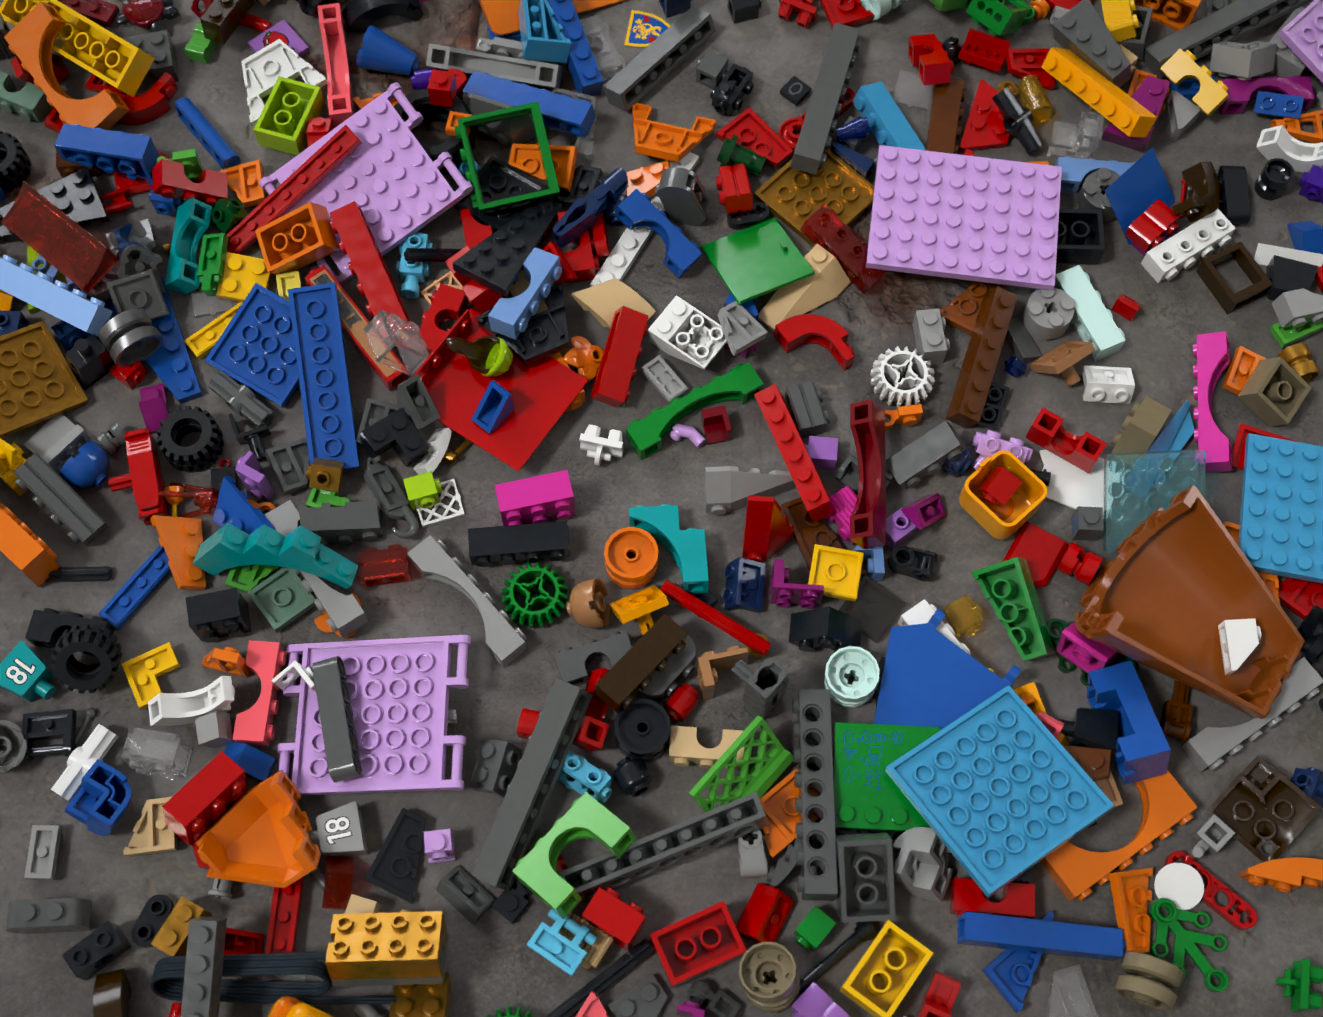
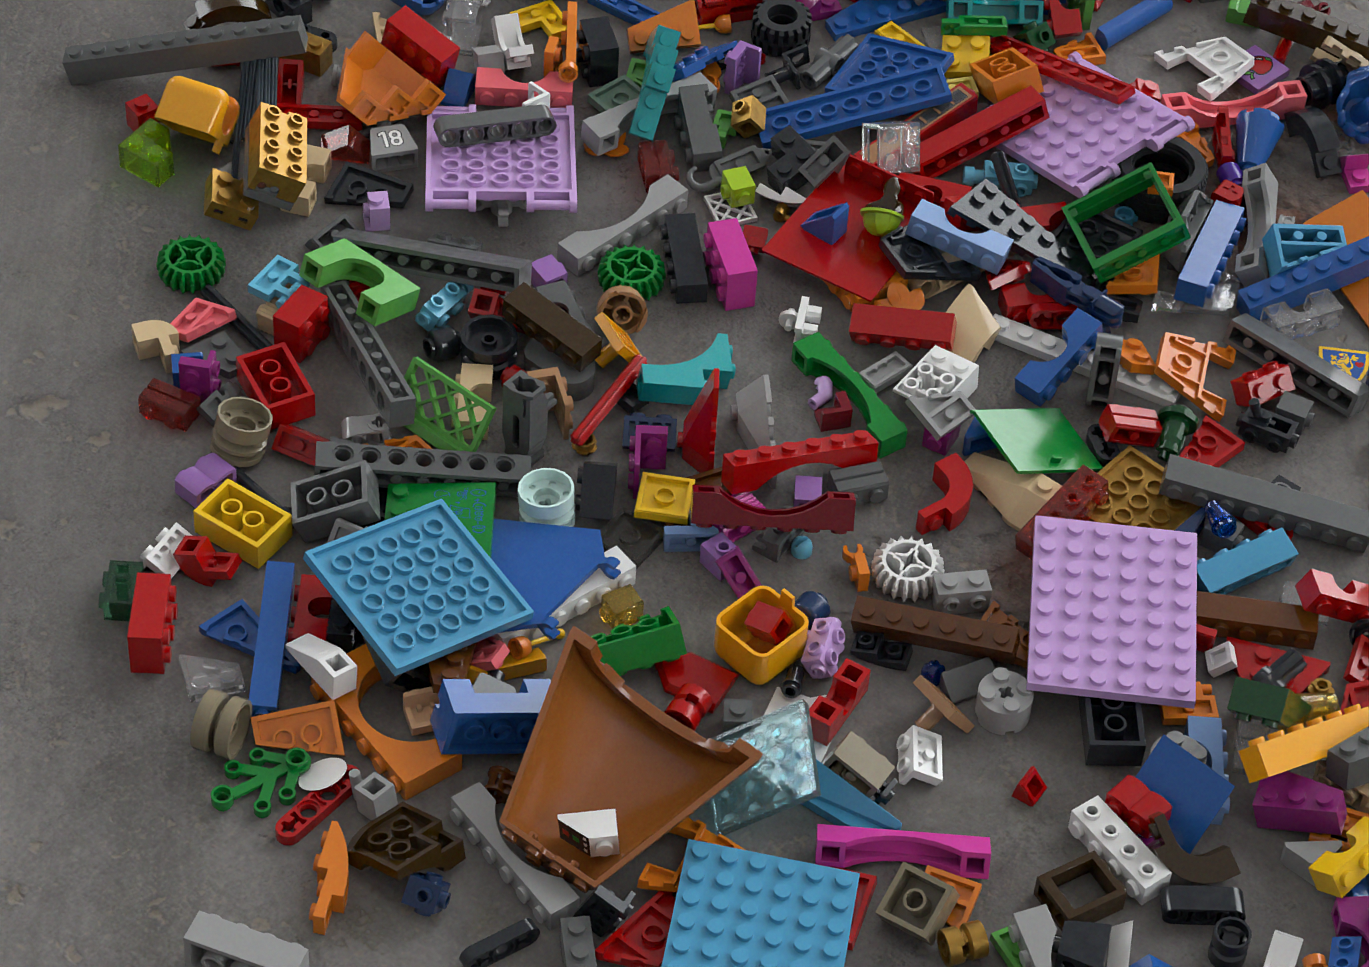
camera: 85 degrees right, 20 degrees down
clear red plant [159,482,219,518] -> none
lime brick [253,76,325,156] -> none
red brick [427,69,457,107] -> none
orange wheel [604,527,659,590] -> none
green brick [793,905,836,951] -> none
dark grey brick [885,420,967,489] -> none
black piece [888,545,938,582] -> none
light aqua brick [1054,265,1126,361] -> none
green hips [1276,959,1323,1012] -> none
none -> white slope [285,633,357,700]
none -> medium lavender brick [531,254,568,288]
none -> orange plate [558,1,578,83]
none -> red bracket [743,225,768,255]
none -> white plate [1205,641,1238,678]
none -> red wing [1211,106,1235,168]
none -> dark green slope [1227,677,1312,729]
none -> red brick [1230,361,1295,407]

